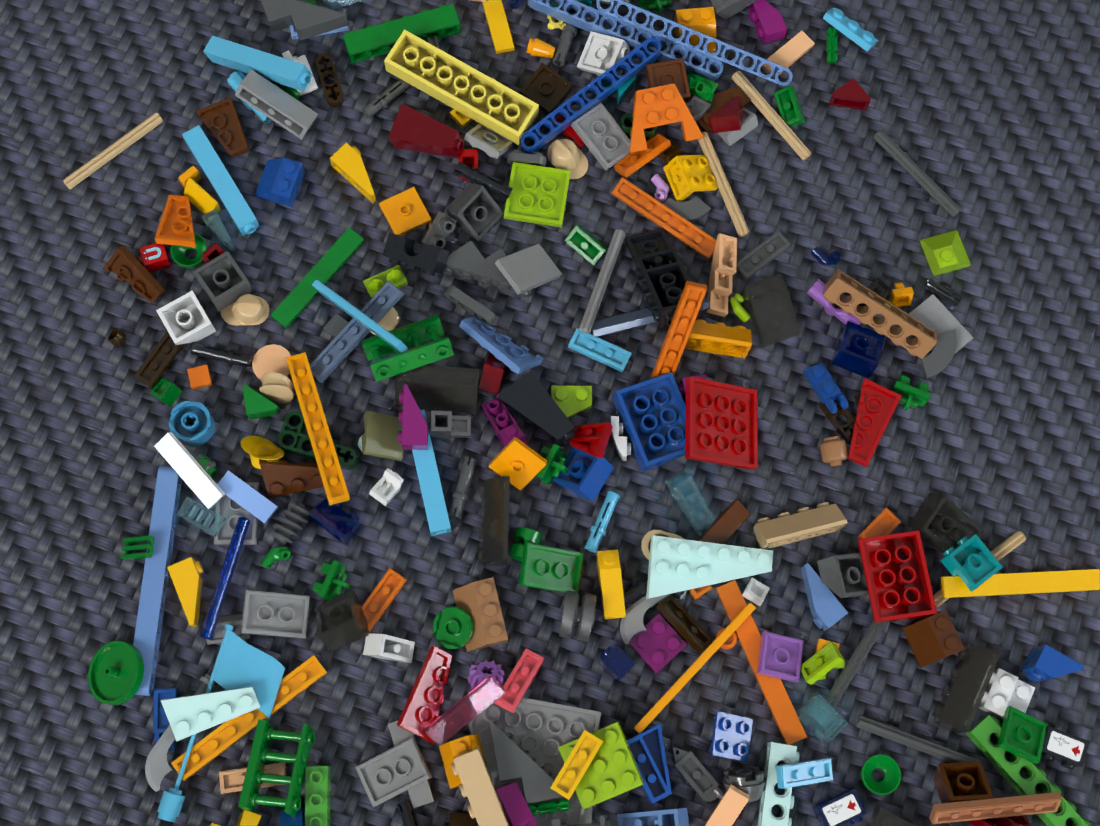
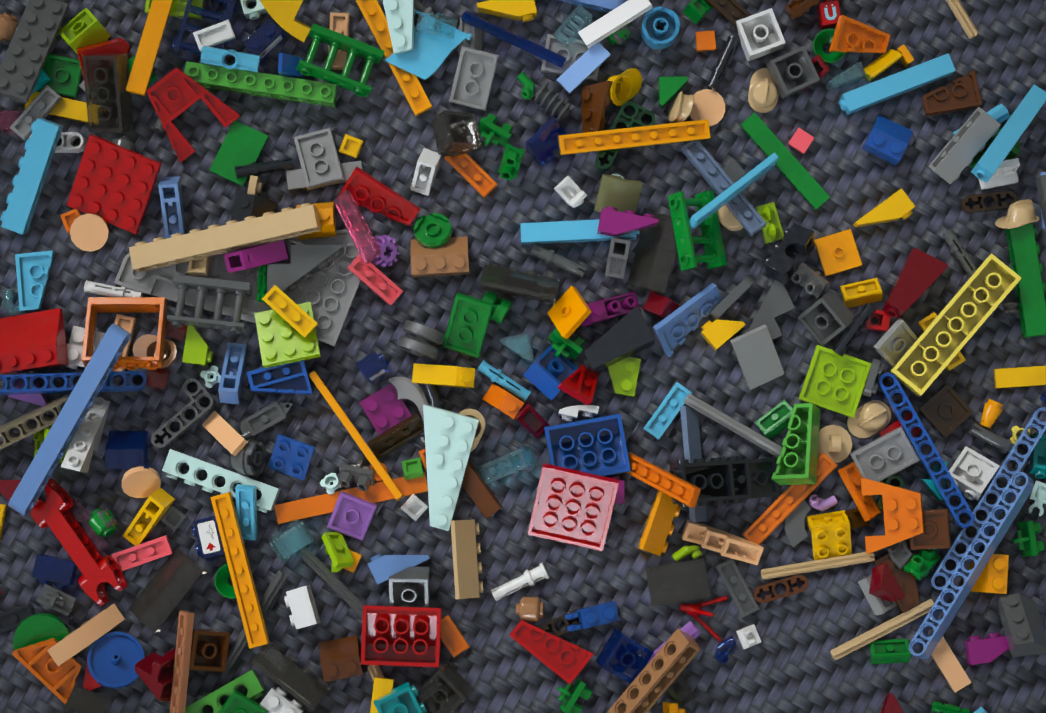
camera: 110 degrees right, 10 degrees up
none -> light orange plate [211,492,270,649]
none -> white slope [284,585,321,629]
none -> light aqua plate [320,473,342,495]
none -> yellow tile [339,134,364,159]
none -> dark grey hips [339,460,376,491]
none -> bright green tile [402,457,424,480]
none -> clear light blue slope [416,12,457,39]
none -> orange slope [482,383,525,420]
none -> white pin [491,563,549,601]
none -> green hips [498,143,525,181]
none -> clear light blue slope [500,333,534,364]
none -> dark red slope [515,403,550,439]
none -> red plant [680,596,728,642]
none -> yellow slope [700,319,746,351]
none -> white tile [736,624,761,649]
none -> reddish brown beam [753,575,808,603]
none -> bright green wedge [772,403,820,485]
none -> coral tile [788,128,814,154]
none -> tan tile [818,425,852,463]
none -> yellow slope [840,278,883,308]
none -> tan piece [995,199,1039,229]

